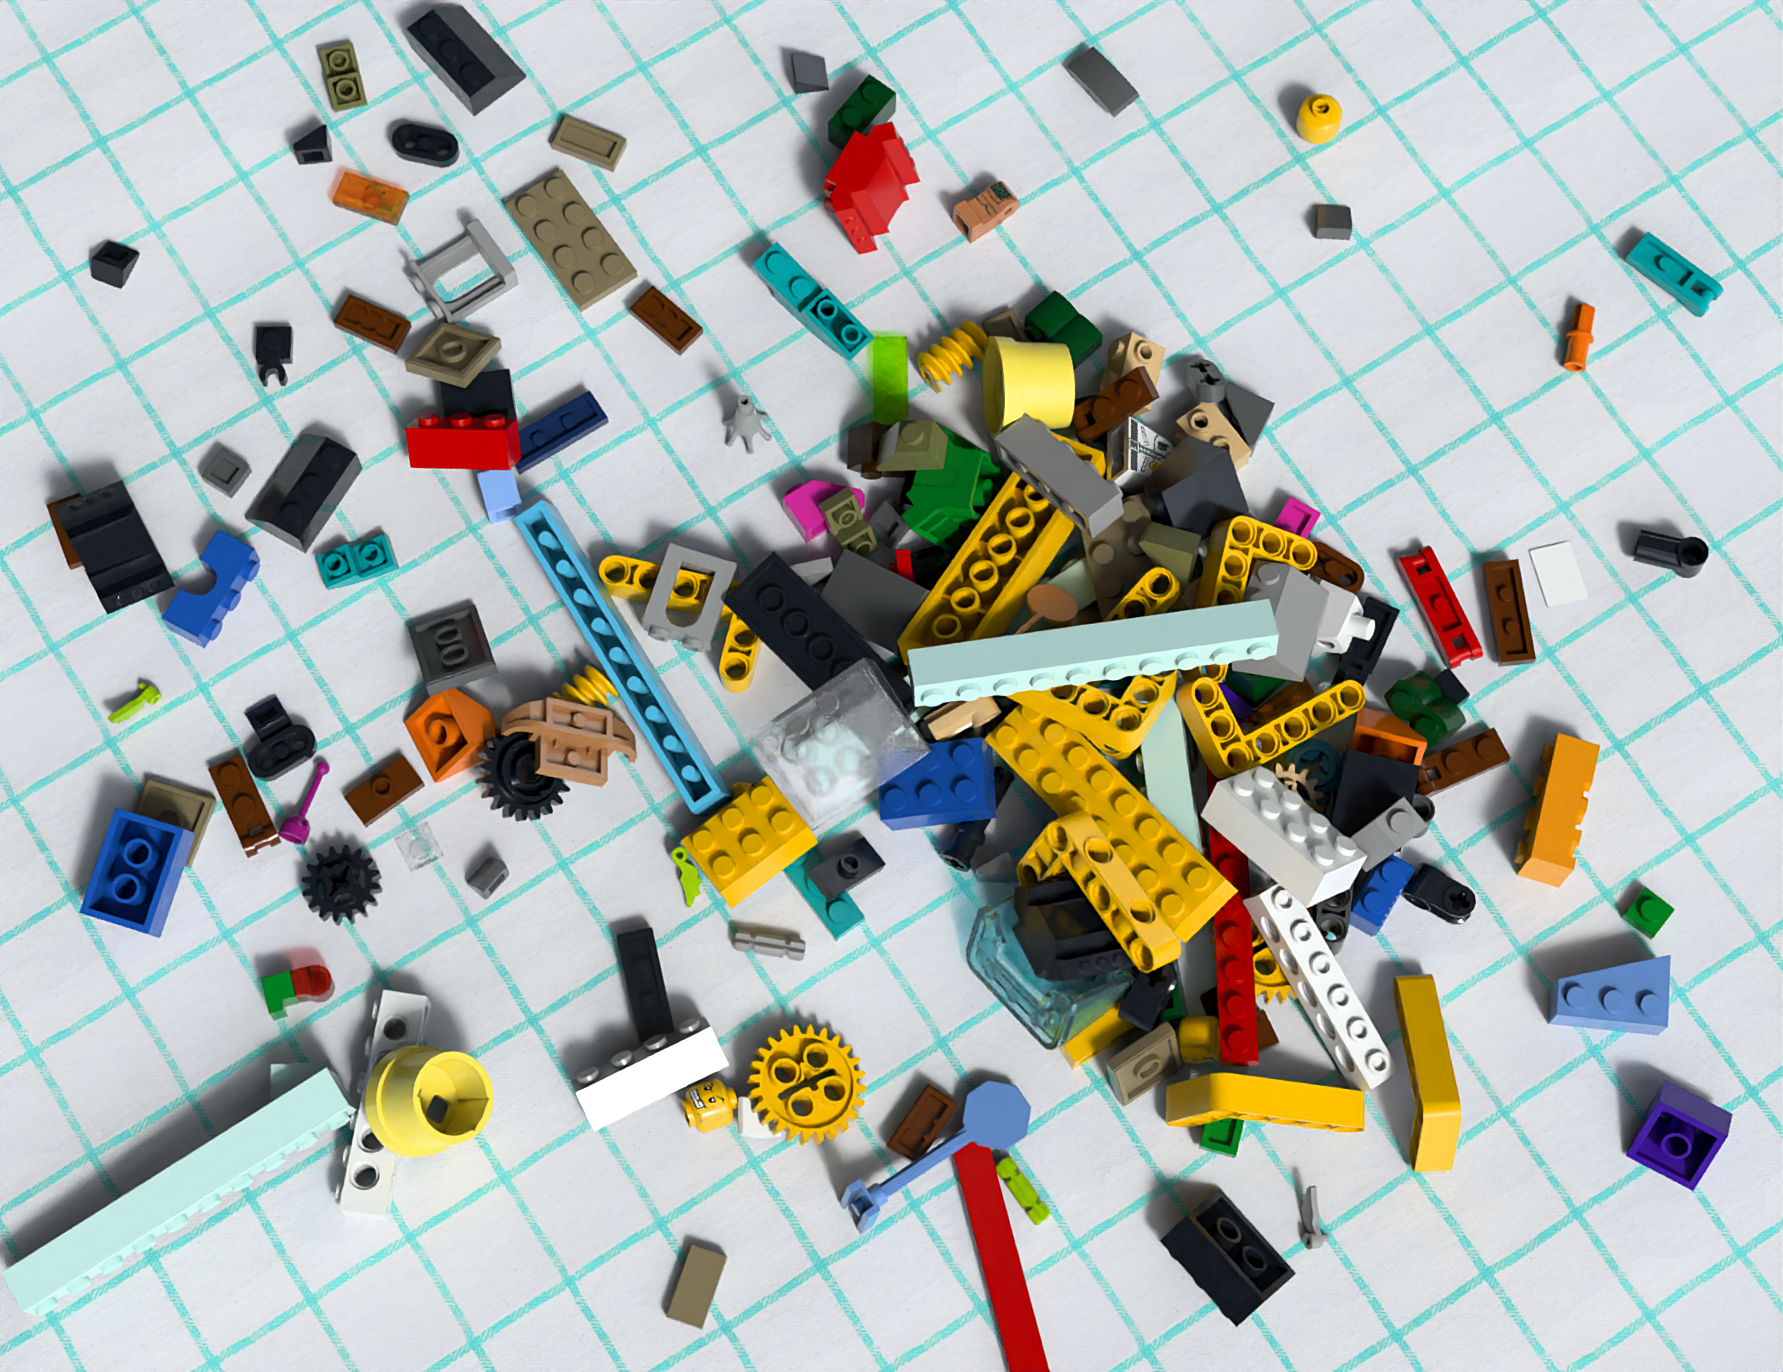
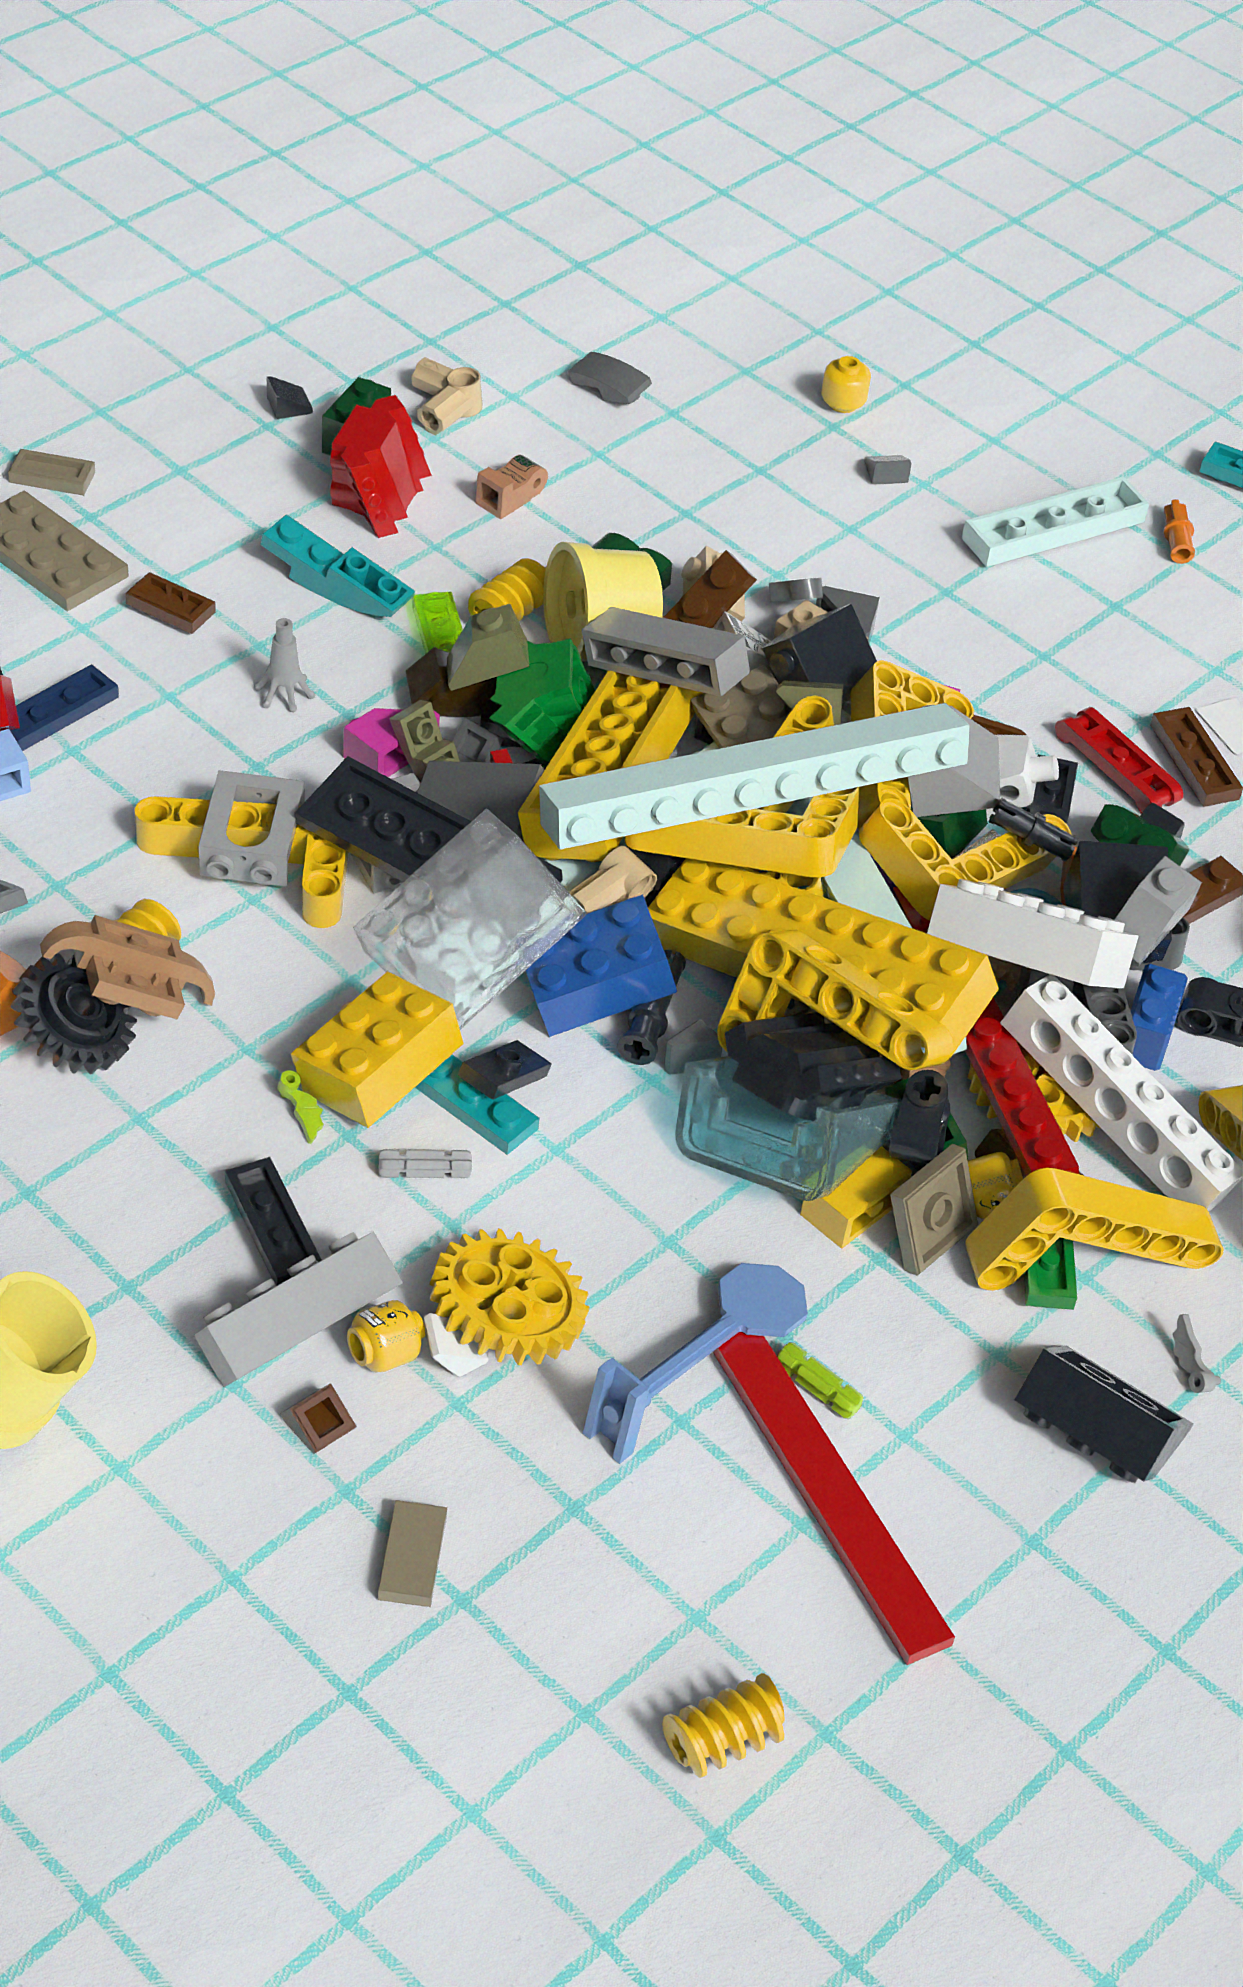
camera: 15 degrees left, 25 degrees down
dark grey slope [467,857,509,900] -> none
medium azure brick [513,500,733,817] -> none
reddish brown plate [886,1084,959,1163] -> none
none -> reddish brown slope [280,1383,357,1454]
none -> tan piece [412,357,483,435]
none -> light aqua piece [962,476,1149,567]
none -> black pin [989,797,1079,862]

